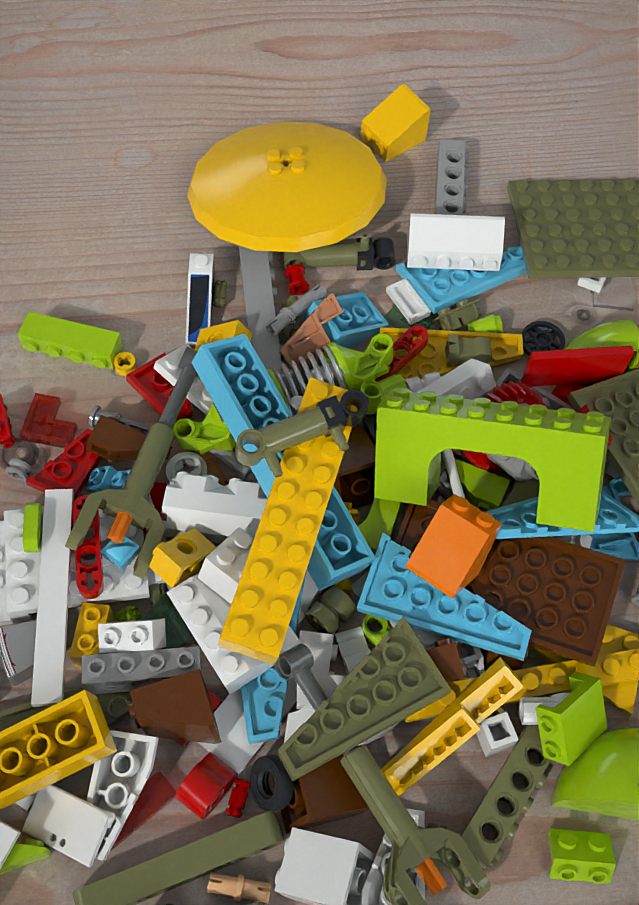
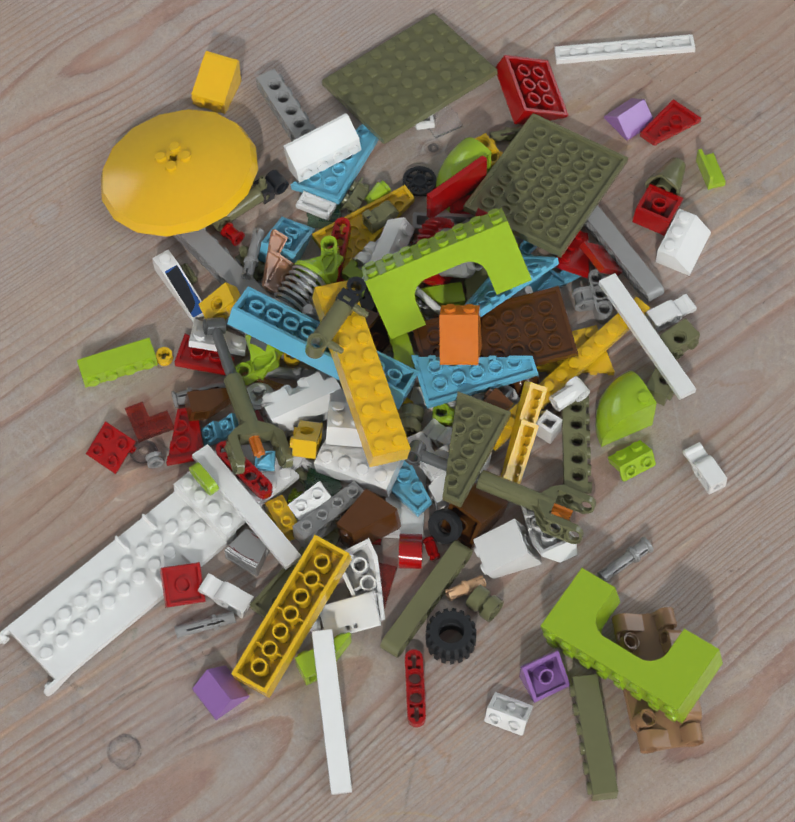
camera: 30 degrees left, 0 degrees up
lime piece [360,374,408,414] -> none
lime panel [535,671,608,766] -> none

